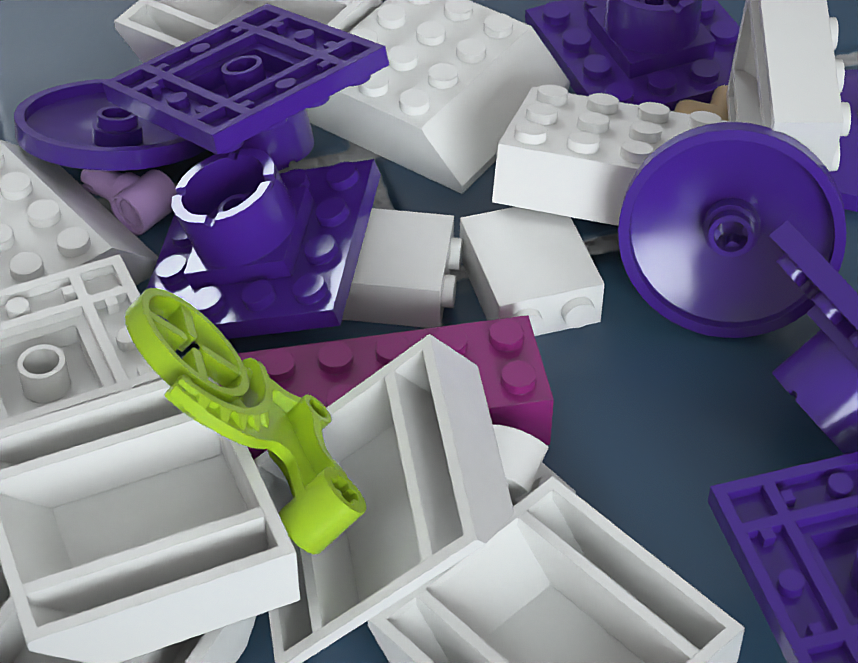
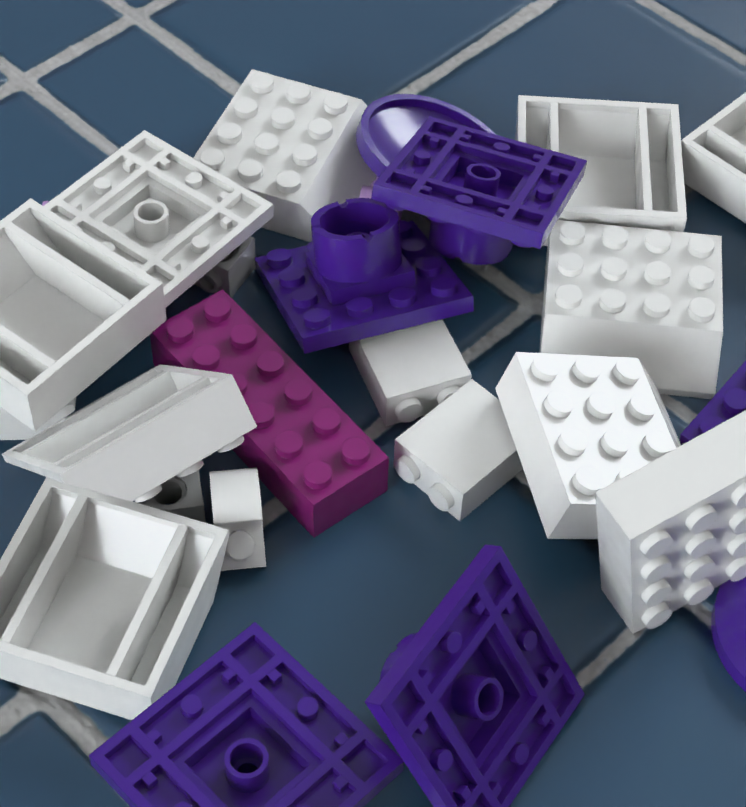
camera: 60 degrees right, 5 degrees up
lime piece [125,288,367,555] -> none
dark purple dish [618,122,846,338] -> none

